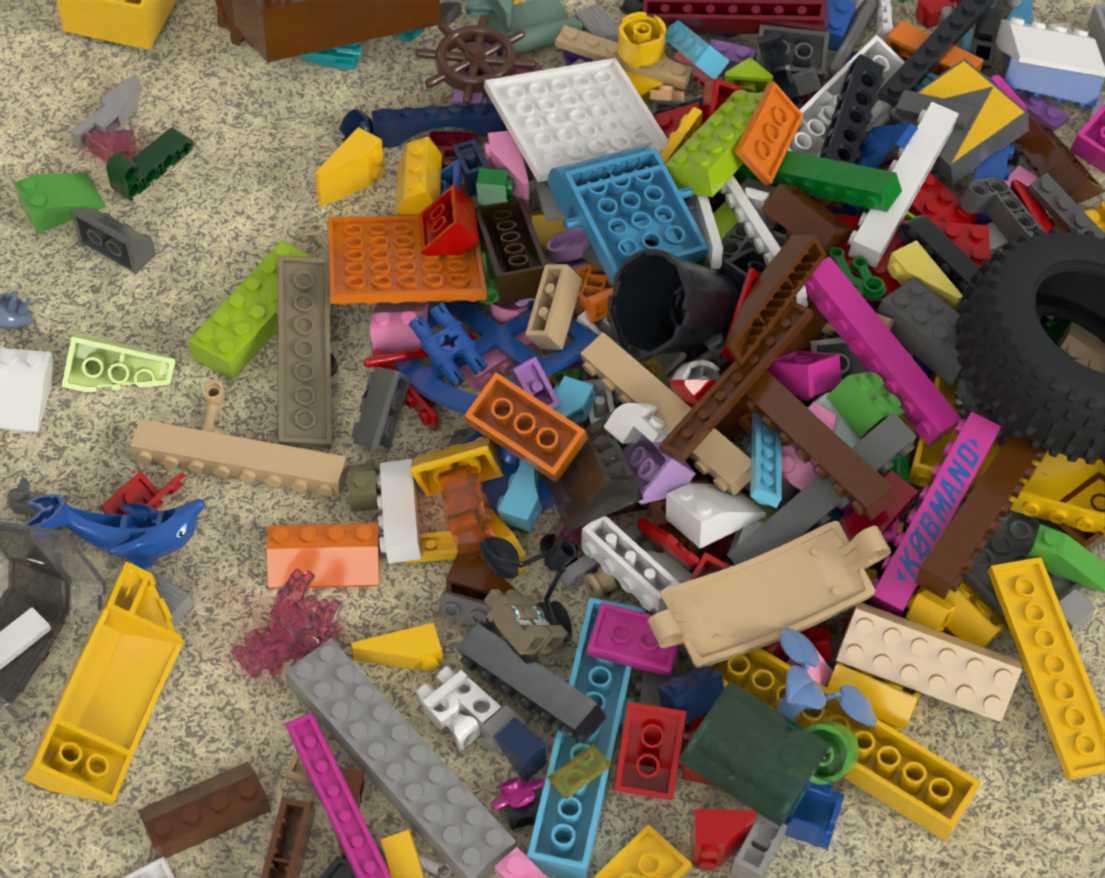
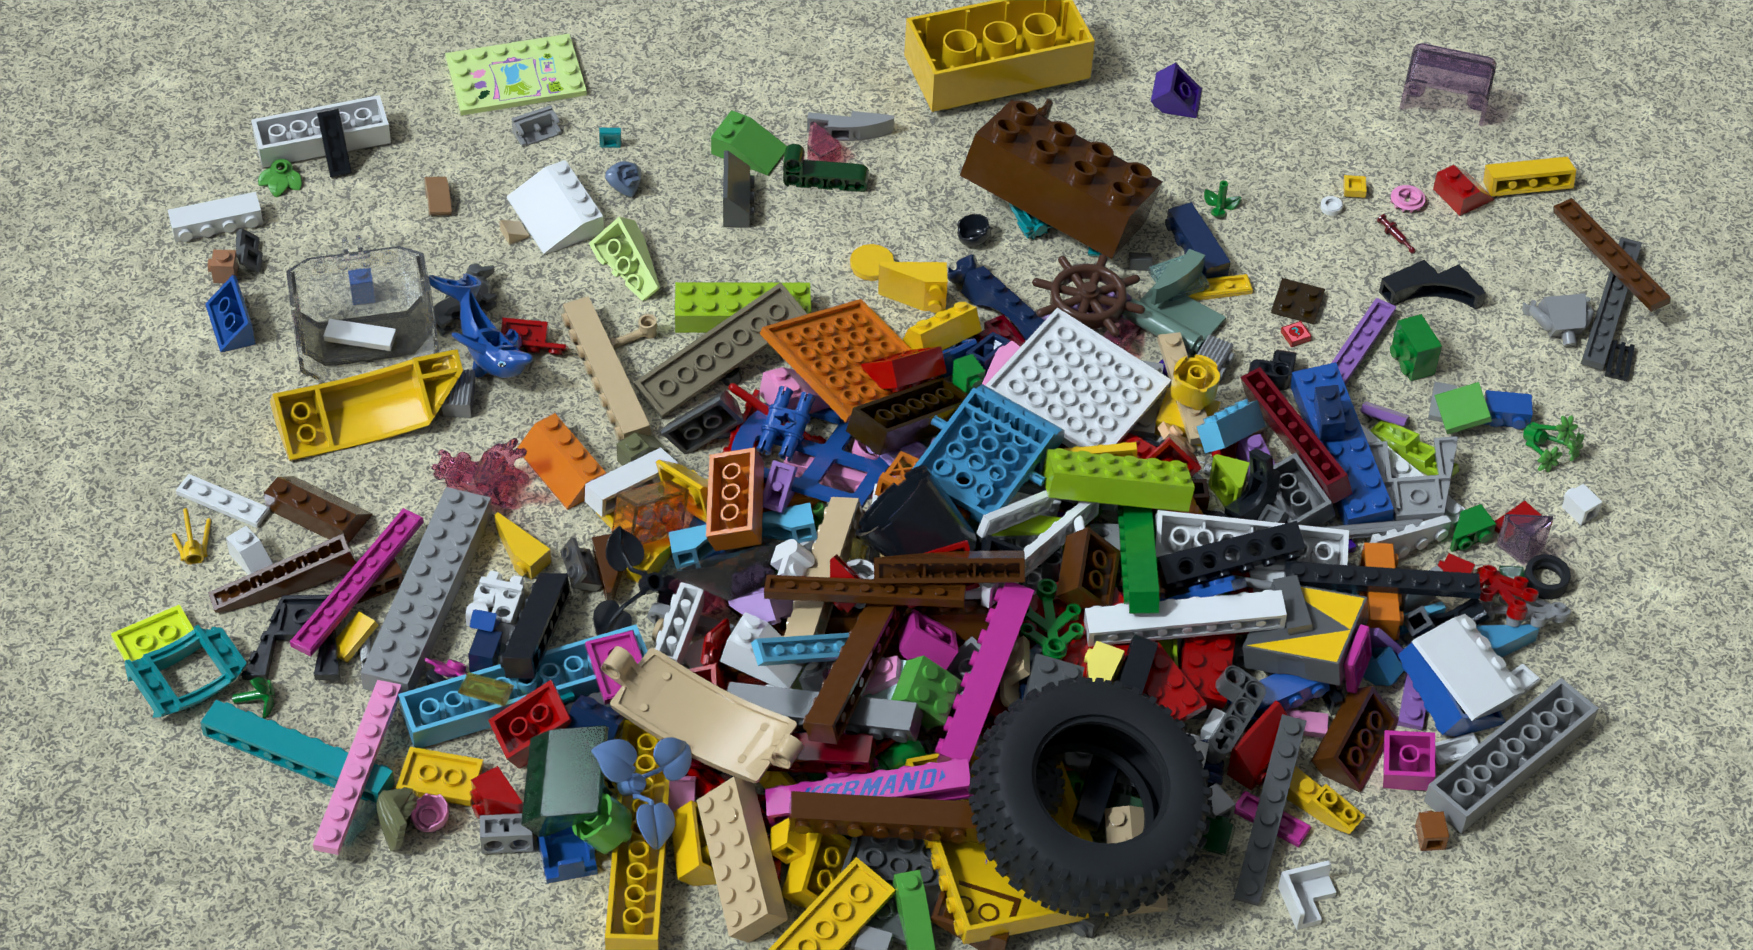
camera: 55 degrees right, 5 degrees down
dark tan hips [484,589,568,655] -> none
tan brick [525,264,582,350] -> none
orange tile [734,82,804,186] -> none
none -> blue slope [470,609,502,632]
none -> yellow tile [850,244,894,281]
none -> black hair [957,214,990,247]

